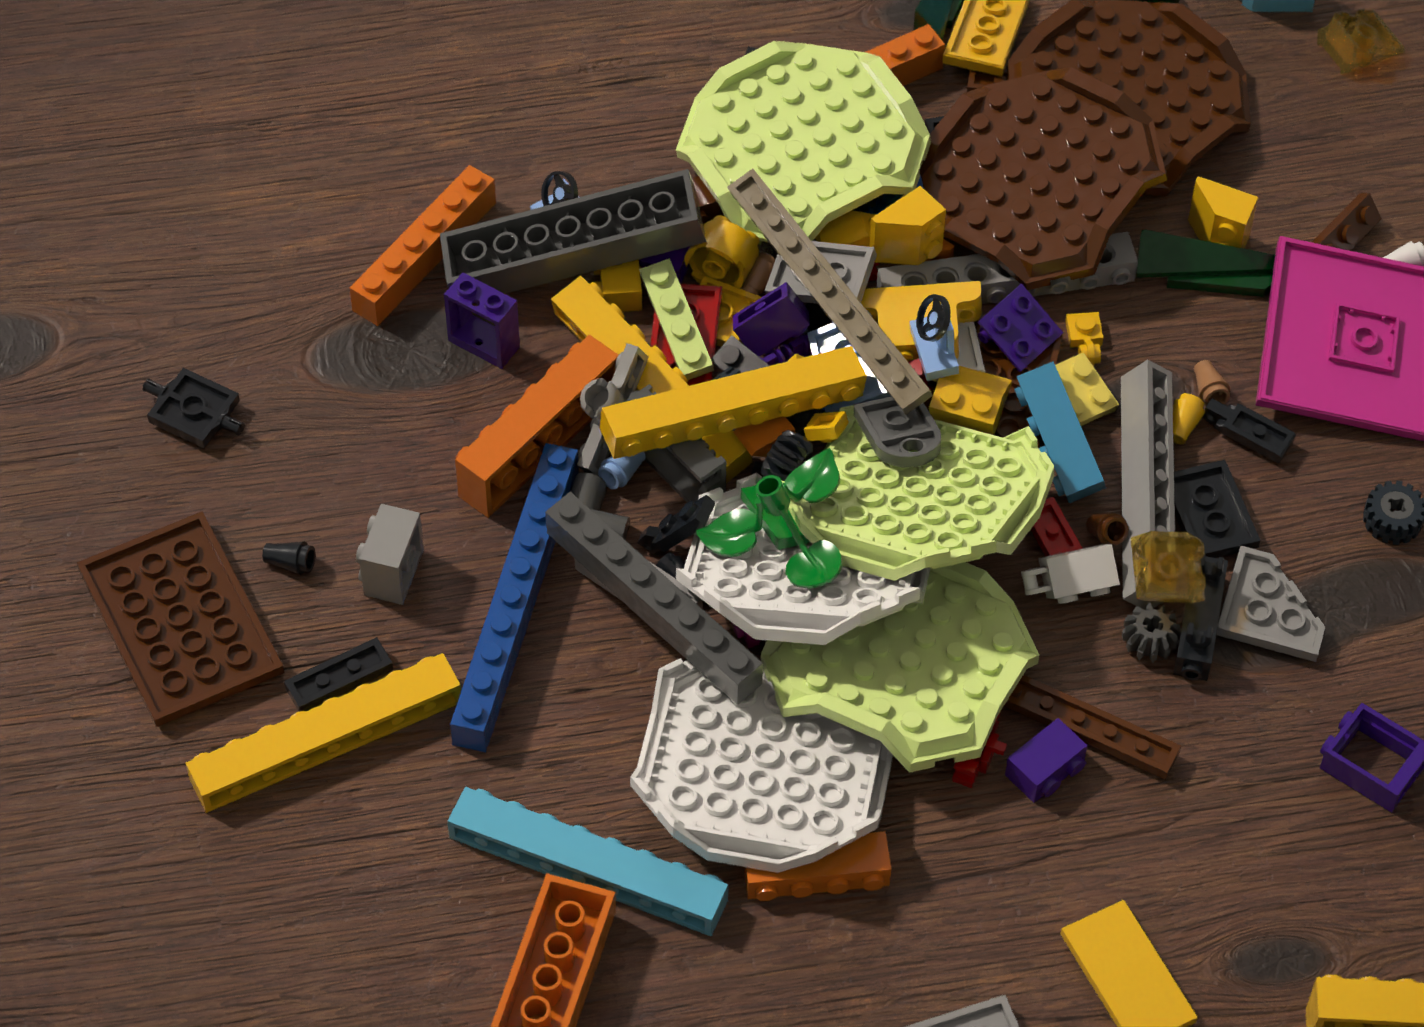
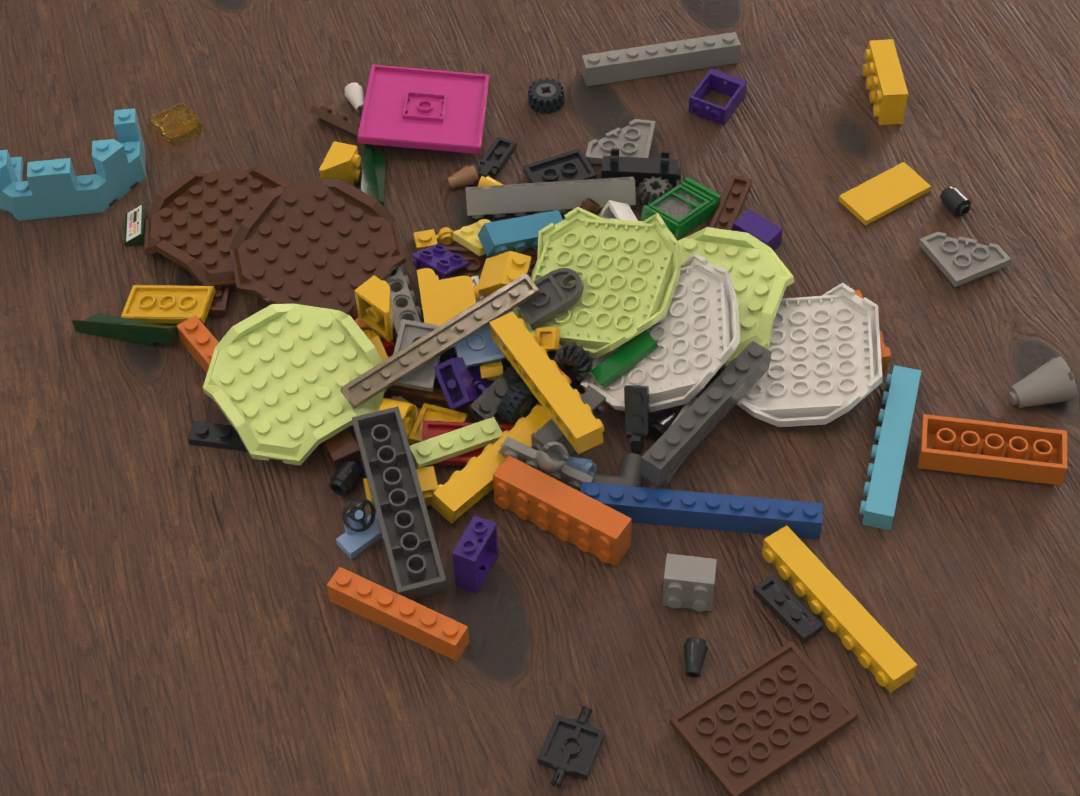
camera: 95 degrees left, 5 degrees down
green plant [696,448,842,588] -> none
light blue piece [909,294,959,381] -> none
clear yellow slope [1131,531,1206,603] -> none
none -> green door [640,177,721,241]

